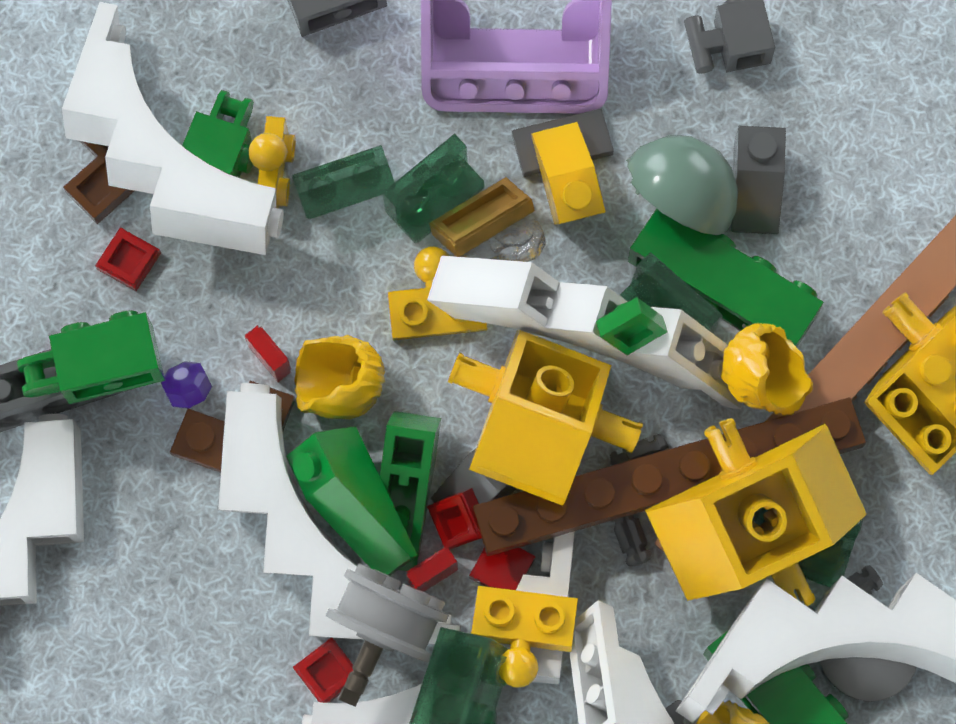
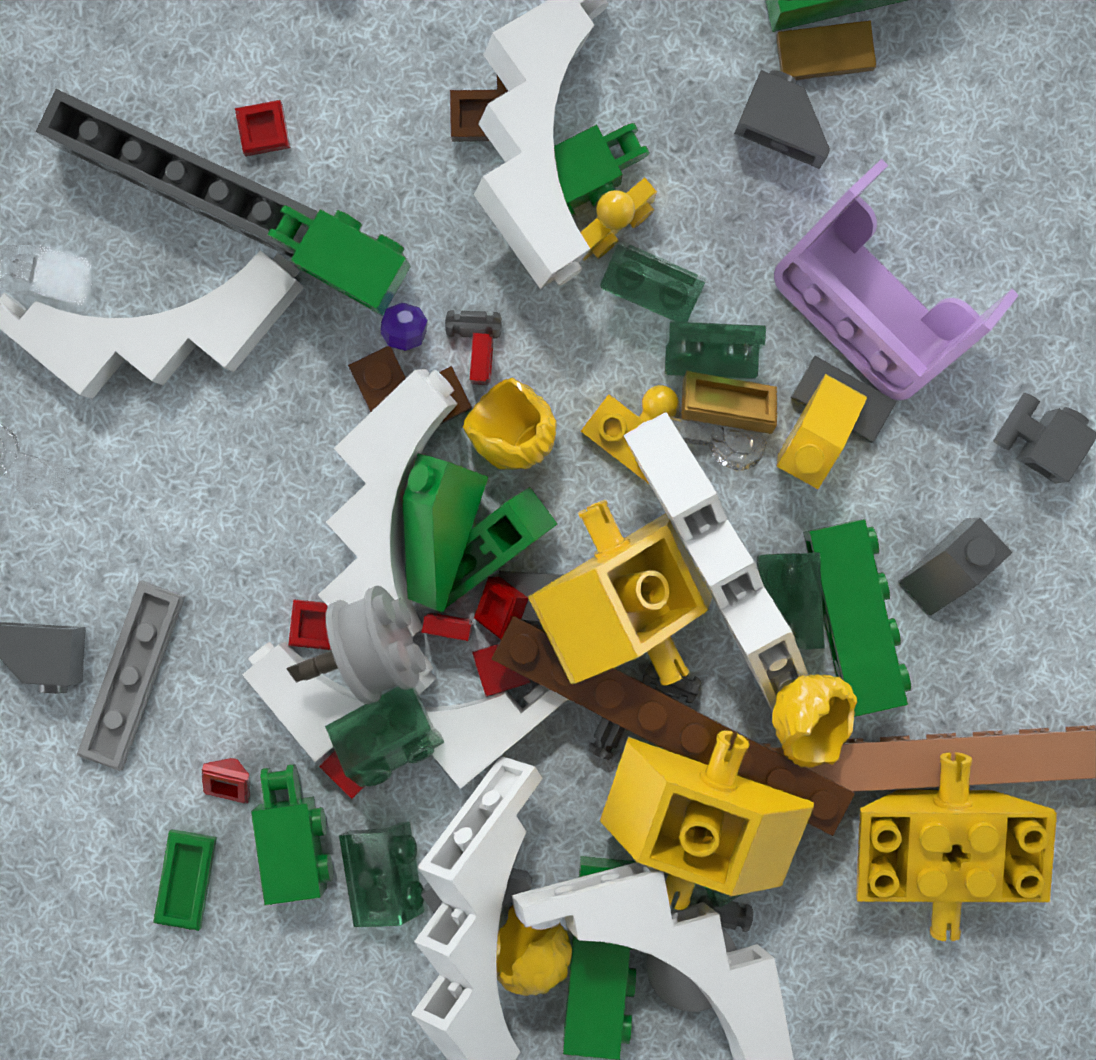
camera: 35 degrees right, 15 degrees up
red tile [95,227,161,292] -> none
yellow plate [471,586,578,688] -> none
green plate [596,297,668,356] -> none
sand green cylinder [626,134,738,235] -> none
none -> dark grey piece [445,310,502,338]

